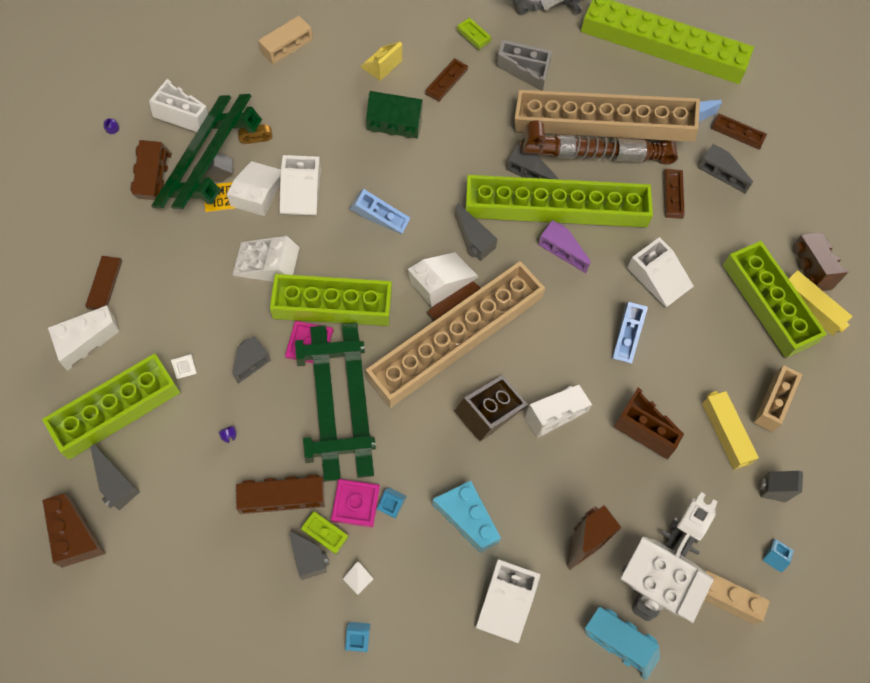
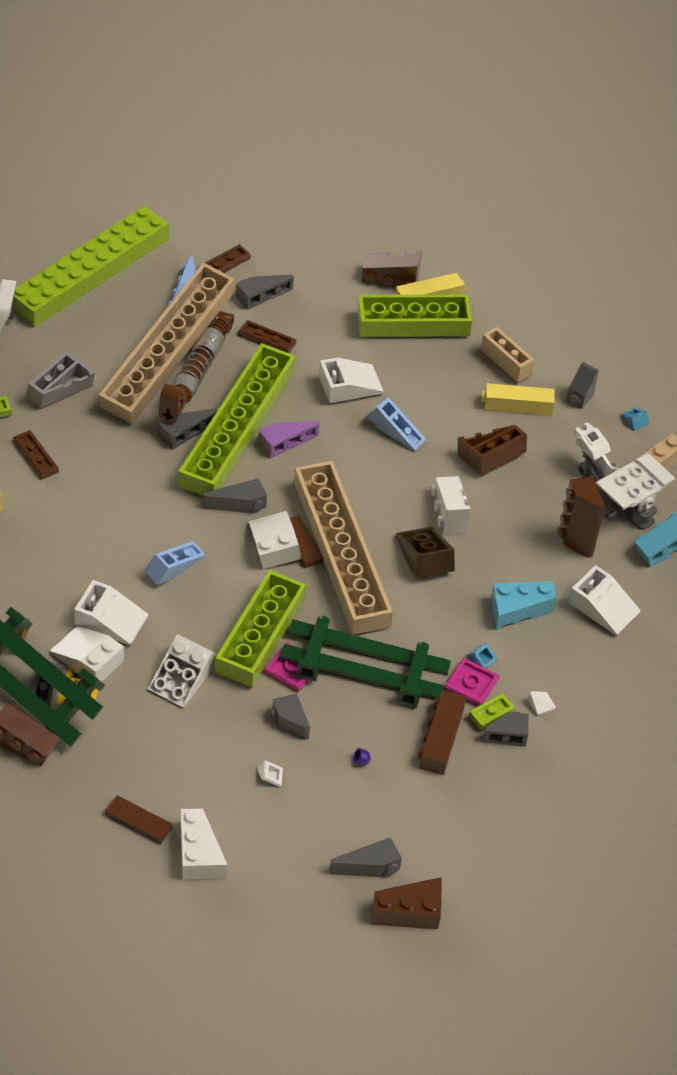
camera: 70 degrees left, 15 degrees down
lime brick [42,353,180,460] -> none
dark azure slope [345,622,370,652] -> none
dark green slope [366,91,423,139] -> none

